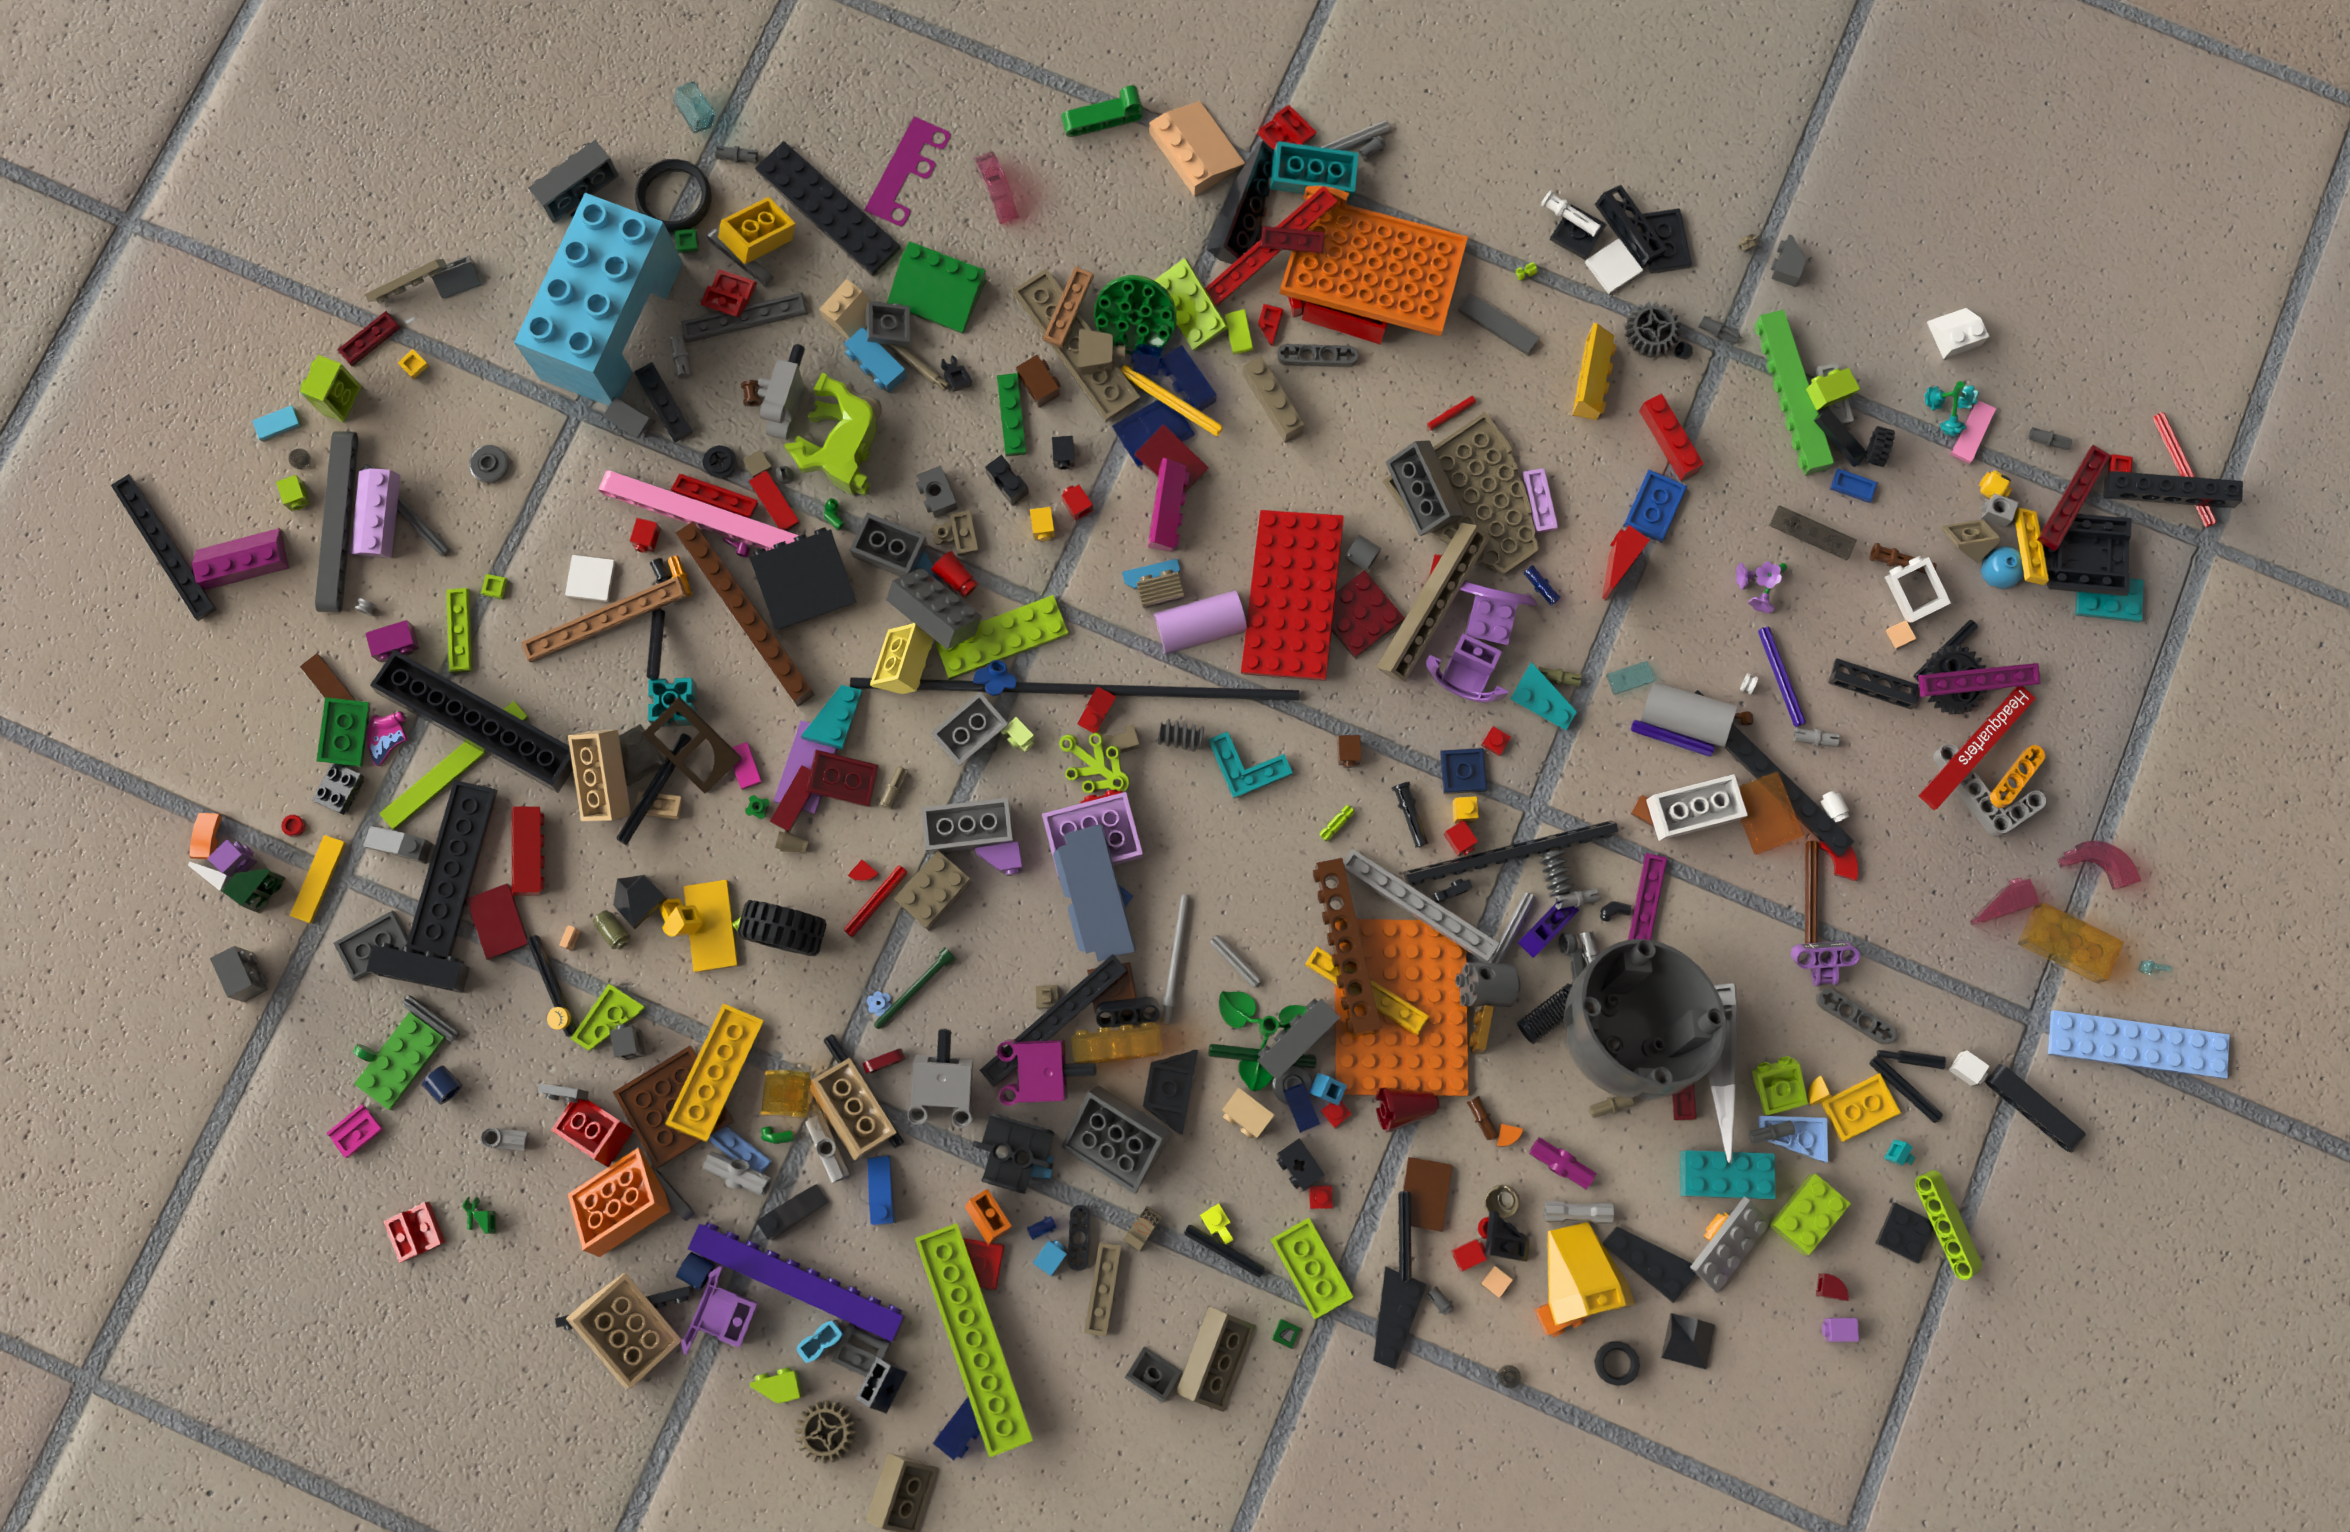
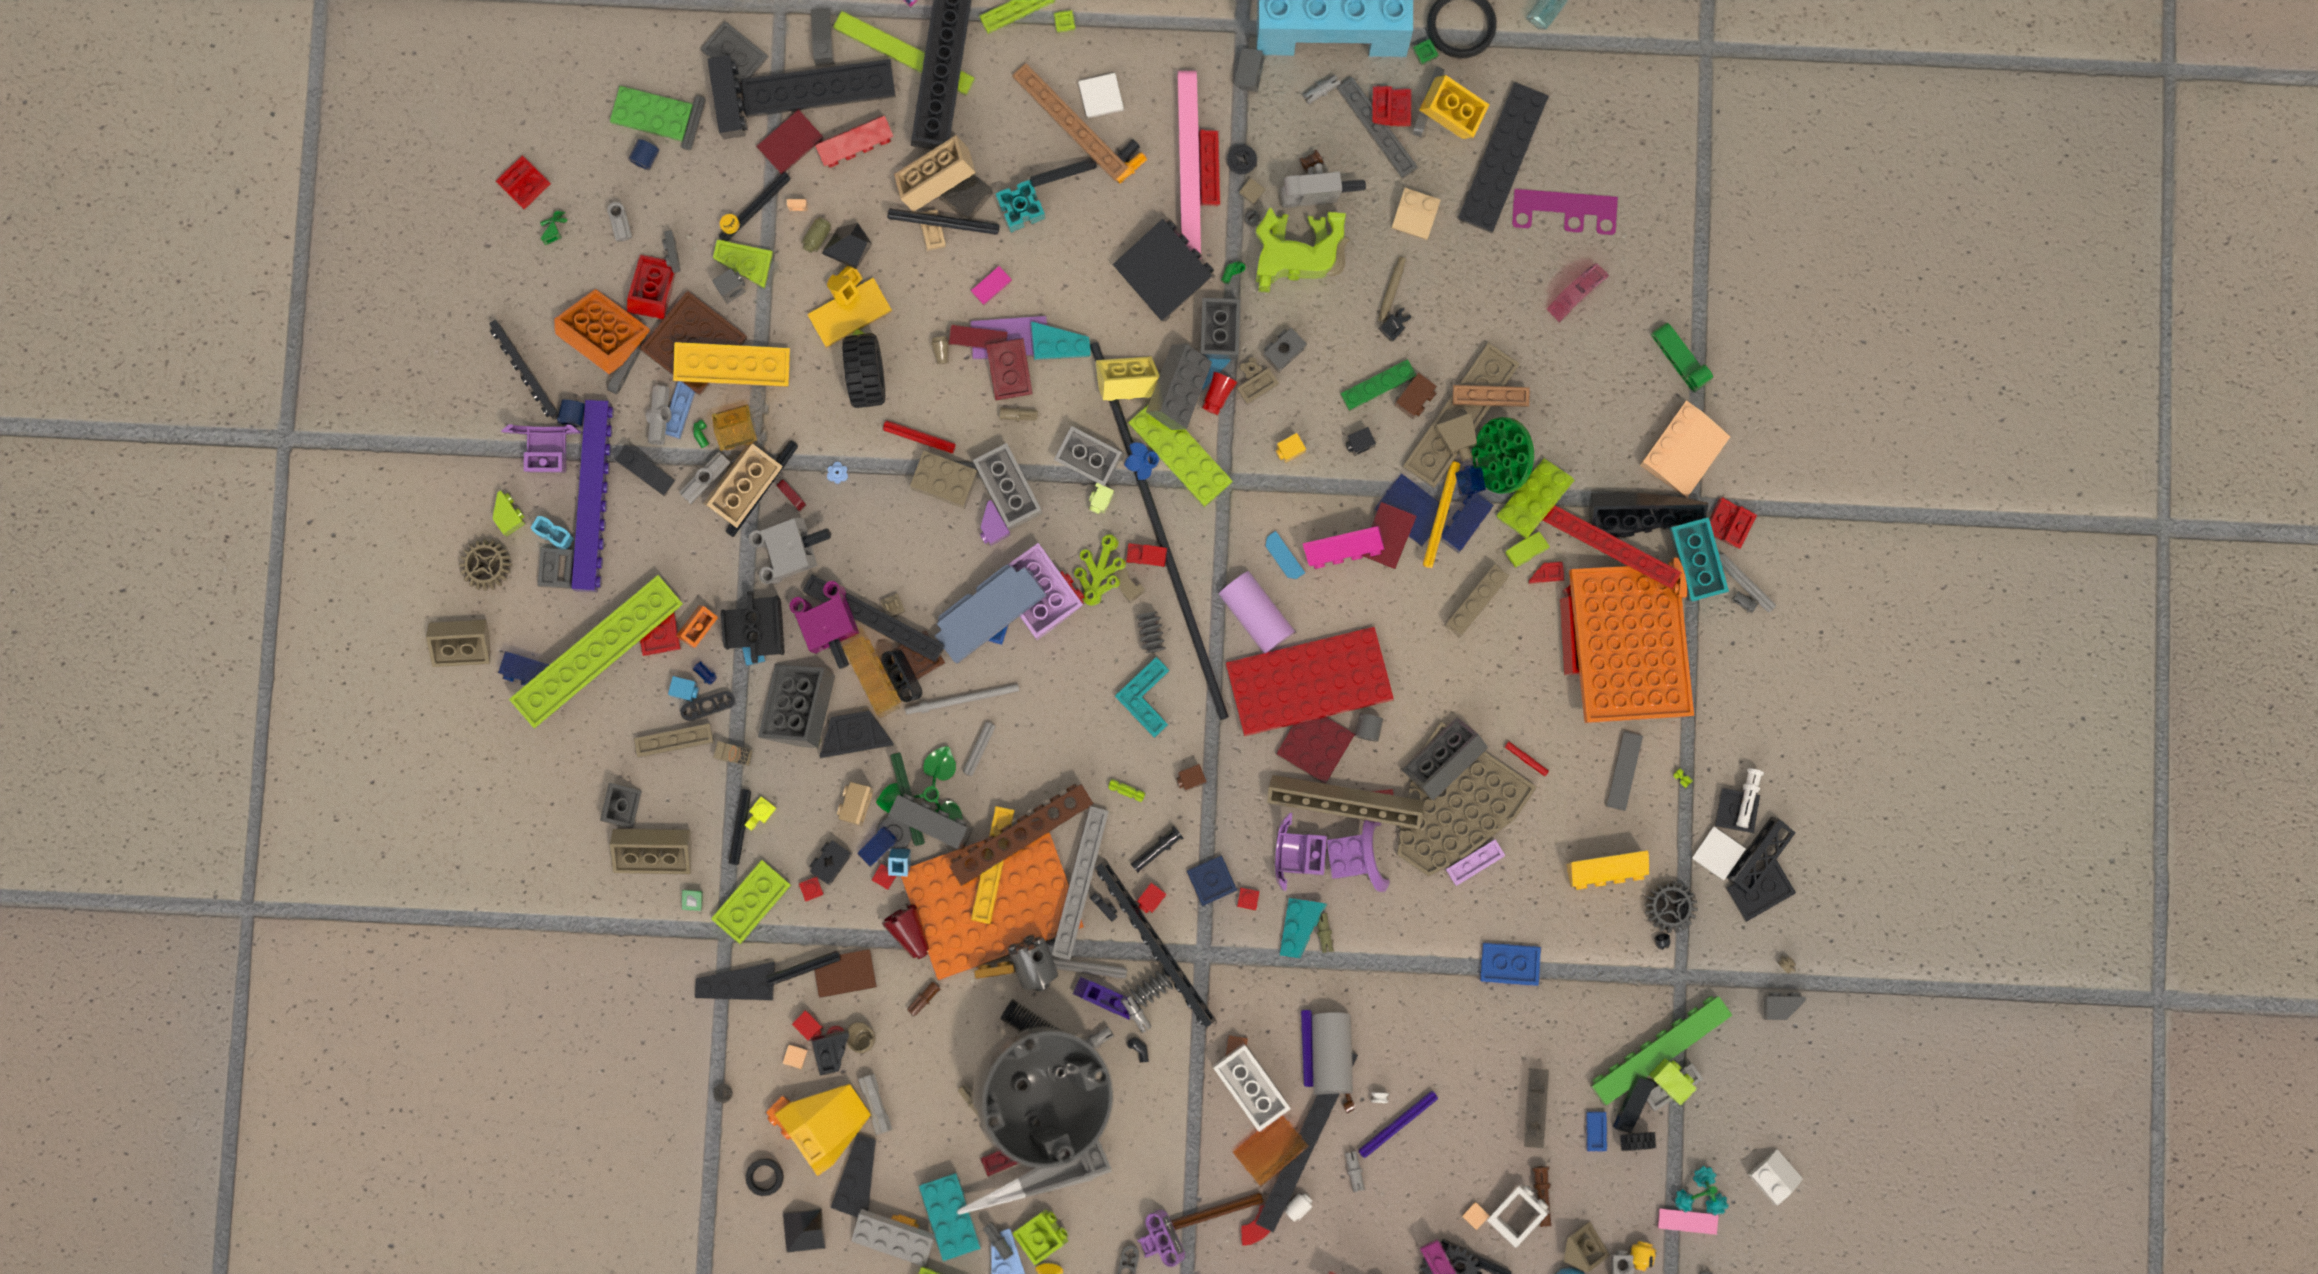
camera: 70 degrees right, 5 degrees up
dark pink plate [326,1104,384,1158] -> none
green tile [353,1044,377,1062] -> none
tan slope [566,1273,682,1389] -> none
red brick [630,518,661,553] -> none
black plate [634,362,693,443] -> none
dark brown window [642,697,742,794] -> none
reddish brown brick [676,521,815,707] -> none
dark grey pin [715,145,758,163] -> none
magenta hand [723,537,750,558] -> none
green plate [745,795,770,819] -> none
red tile [749,470,800,531] -> none
dark azure brick [844,327,907,393] -> none
red tile [848,859,879,881] -> none
black brick [855,1357,908,1414] -> none
dark grey plate [865,301,910,346] -> none
blue slope [867,1156,896,1226] -> none
dark green piece [874,947,957,1029] -> none
green slope [887,241,987,334] -> none
black brick [985,454,1029,506] -> none
red brick [1061,484,1093,522] -> none
dark tan brick [1136,570,1184,608] -> none
dark red tile [1261,226,1325,254] -> none
dark grey beam [1277,344,1358,367] -> none
dark grey pin [1426,1286,1454,1316] -> none
yellow brick [1452,797,1479,824] -> none
orange tile [1496,1124,1523,1147] -> none
clear blue pin [1523,565,1561,606] -> none
magenta piece [1529,1137,1597,1190] -> none
dark grey piece [1559,933,1583,986] -> none
red slope [1602,525,1650,600] -> none
clear light blue tile [1606,661,1655,695] -> none
magenta tile [1627,853,1668,954] -> none
red brick [1639,393,1704,481] -> none
dark grey axle [1698,315,1740,344] -> none
medium lavender plant [1736,561,1787,613] -> none
black fence [1828,658,1919,709] -> none

